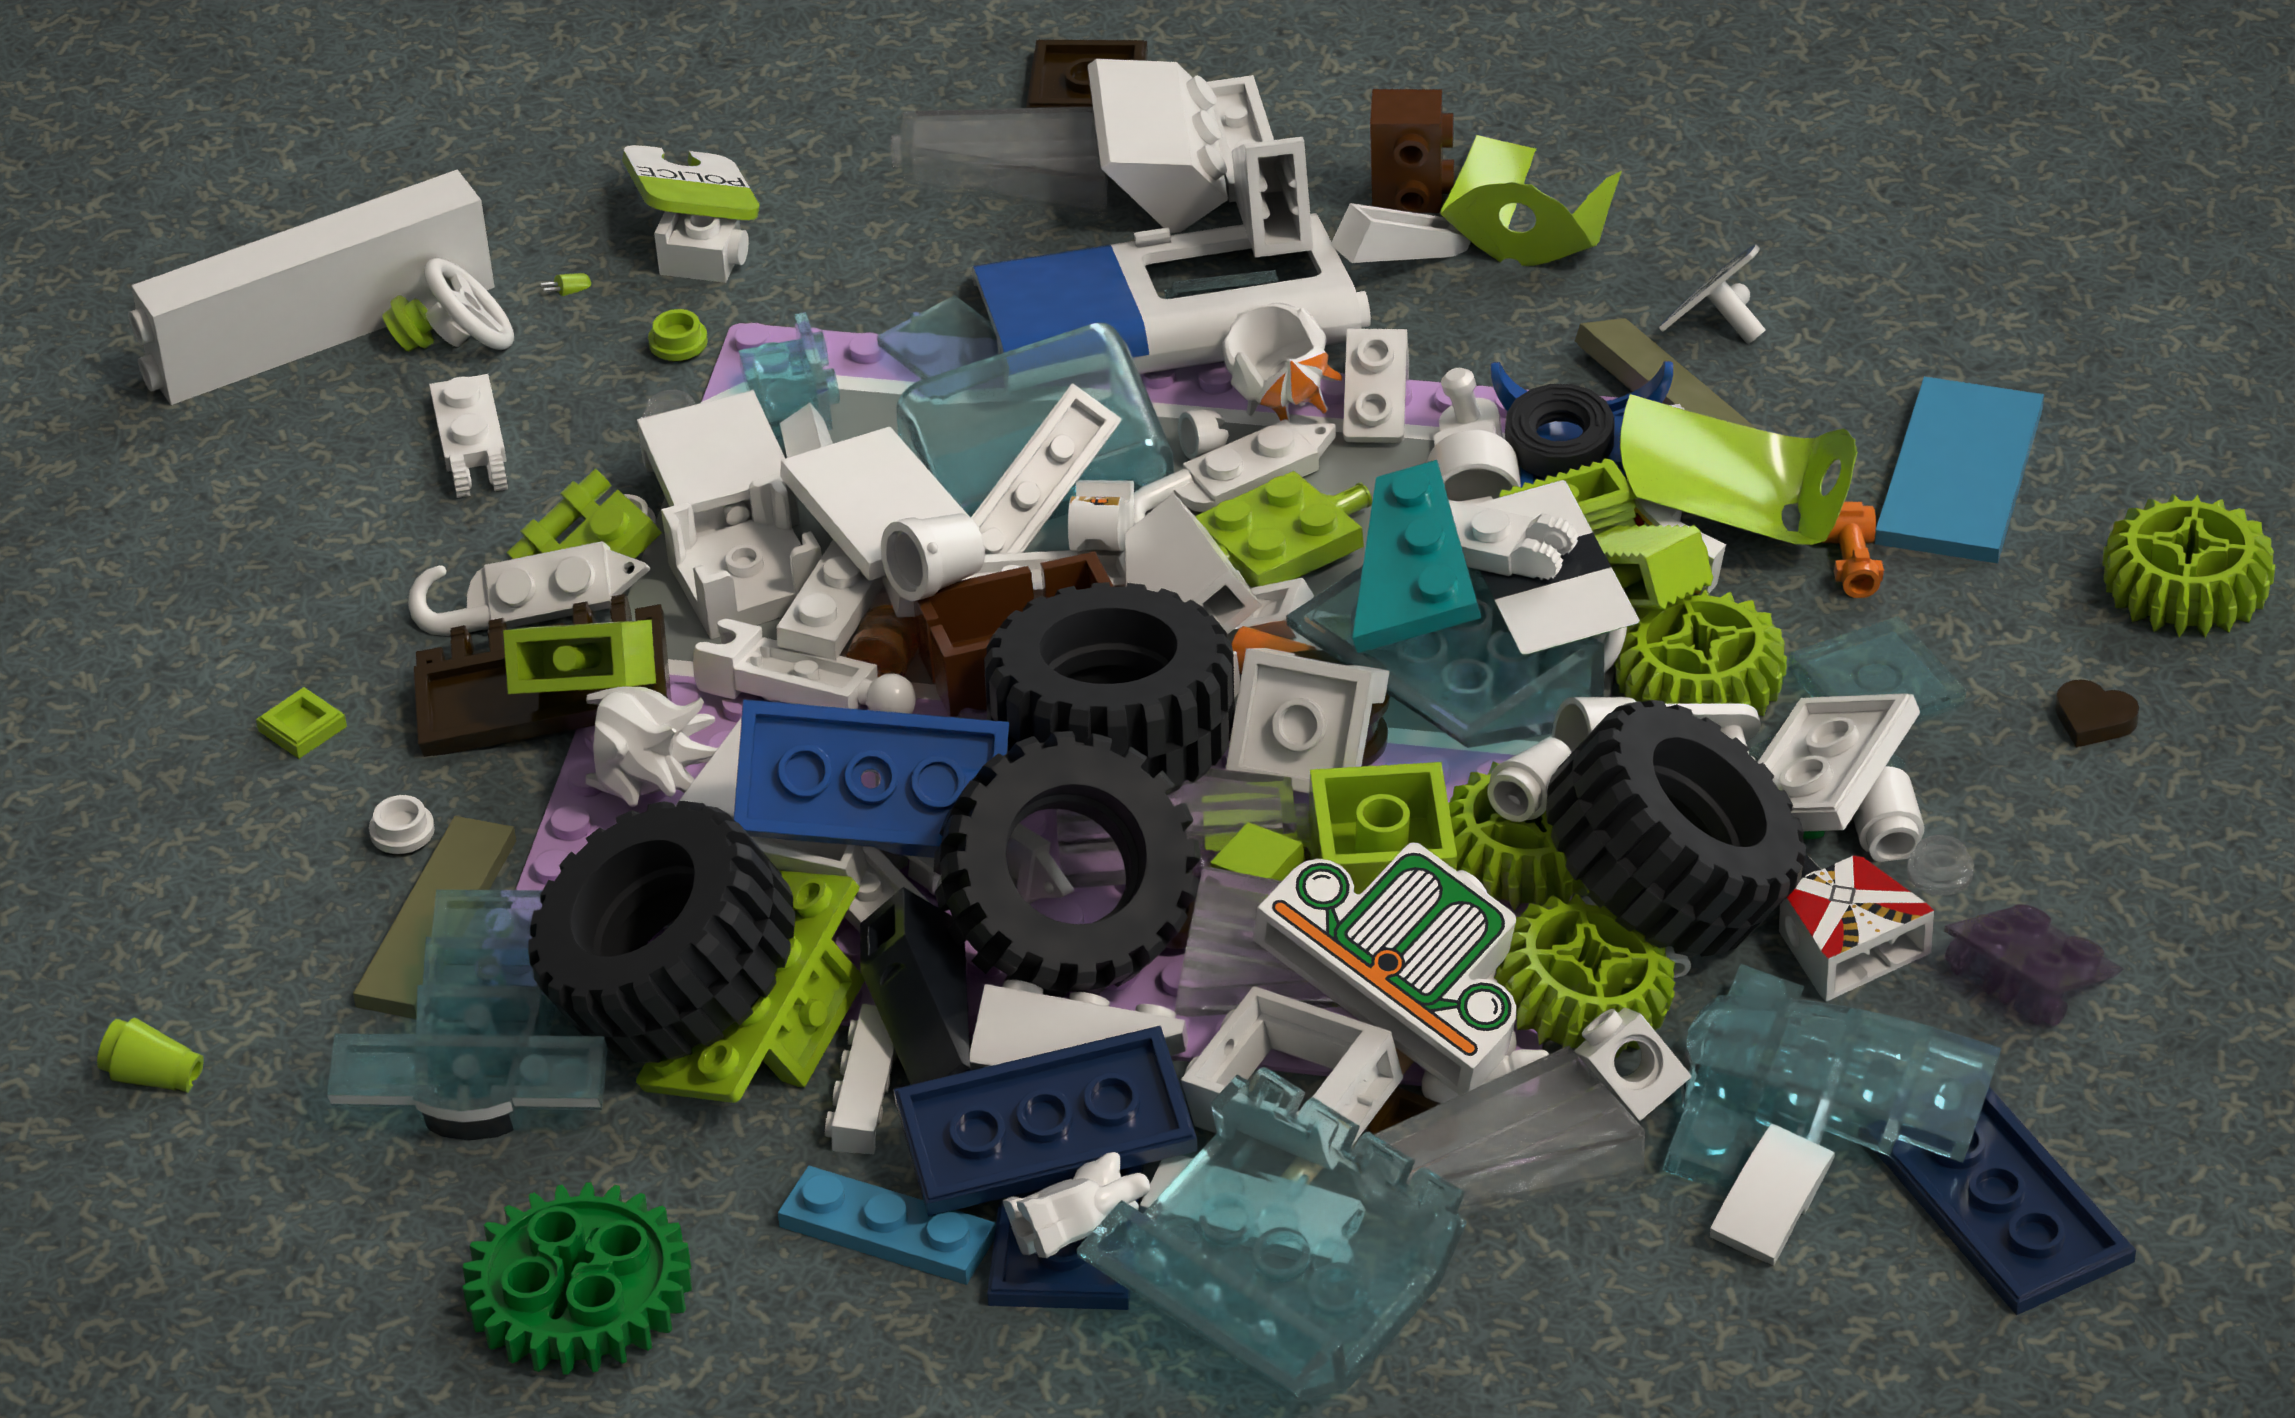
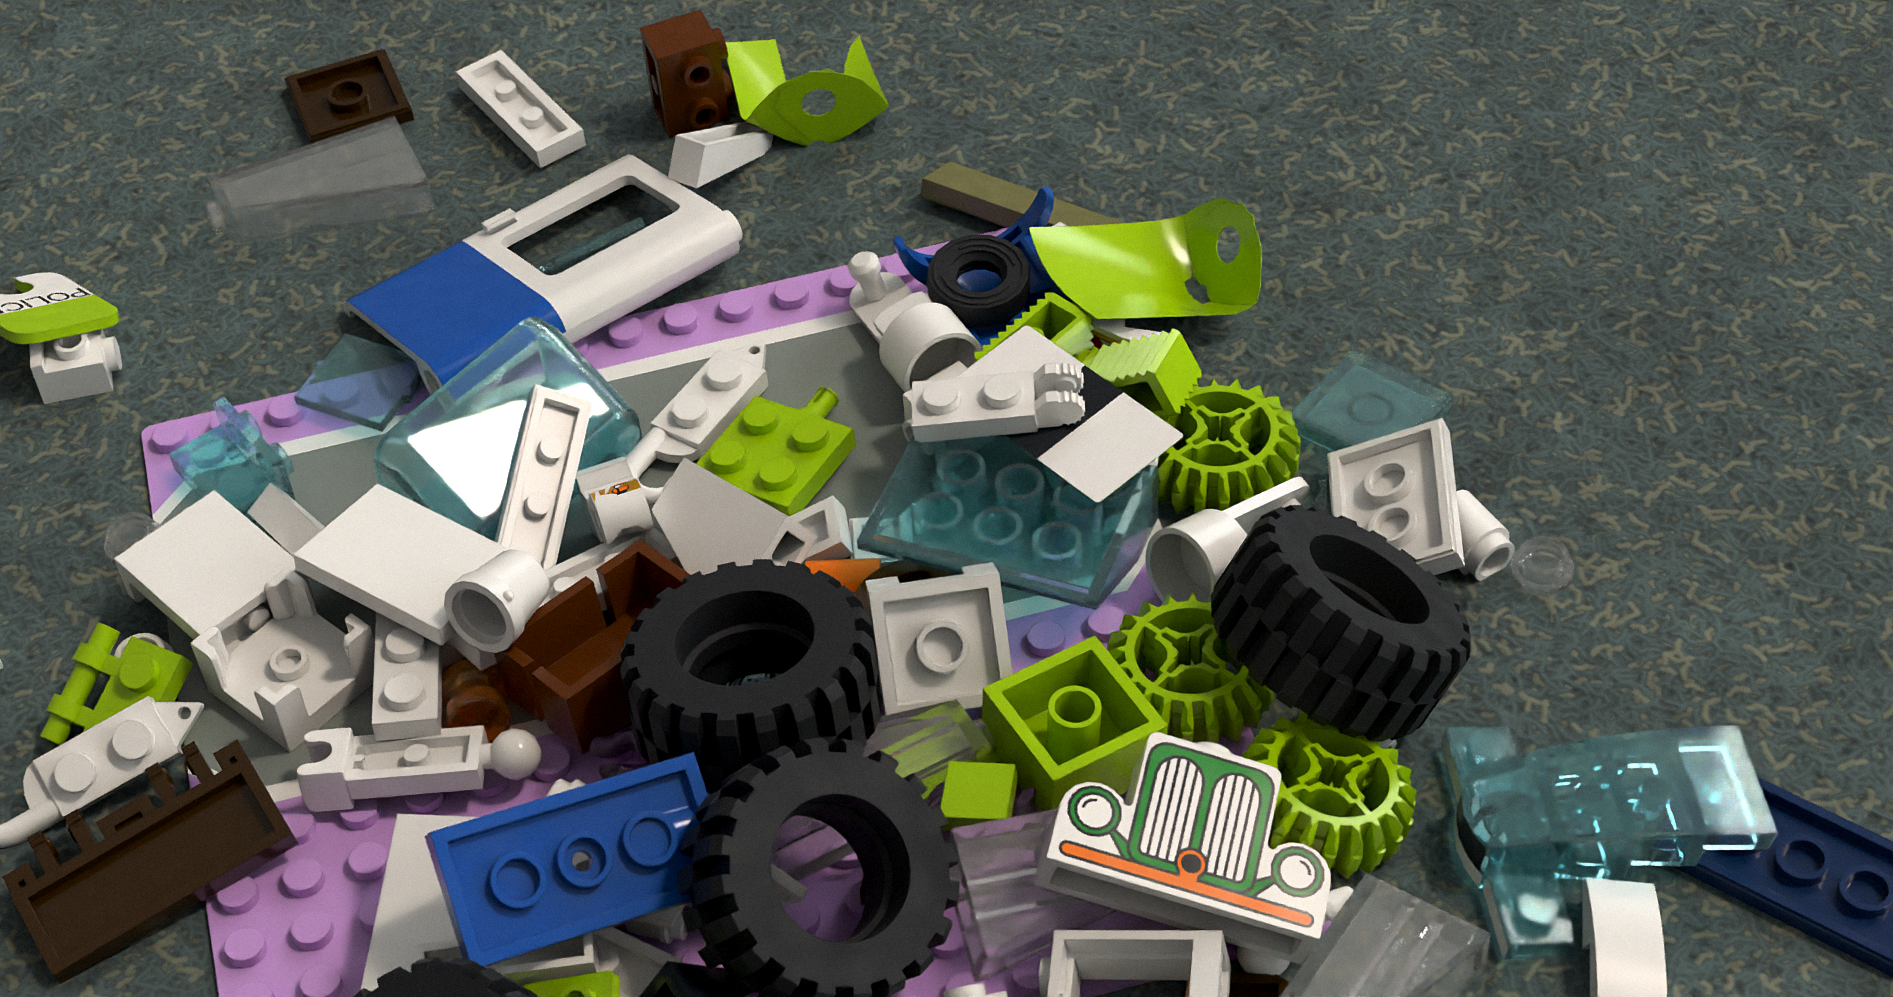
camera: 25 degrees left, 5 degrees up
lime brick [503,620,656,694] -> none
white hair [585,686,718,807] -> none
lime plate [648,309,708,361] -> none
white slope [1088,59,1228,233] -> none
white hinge [1178,409,1229,460] -> none
white hair [1222,303,1343,421] -> none
white slope [1232,137,1313,258] -> none
white bracket [1343,329,1409,443] -> none
teal wing [1352,460,1481,653] -> none
white cone [1488,738,1571,822] -> none
white brick [1573,1007,1692,1121] -> none
white shield [1659,245,1766,344] -> none
white torso [1779,855,1934,1002] -> none
orange bar [1822,502,1884,598] -> none
dark azure tile [1875,376,2044,563] -> none
clear purple hinge [1944,904,2124,1026] -> none
dark brown tile [2055,679,2139,748] -> none
lime gear [2102,494,2275,638] -> none

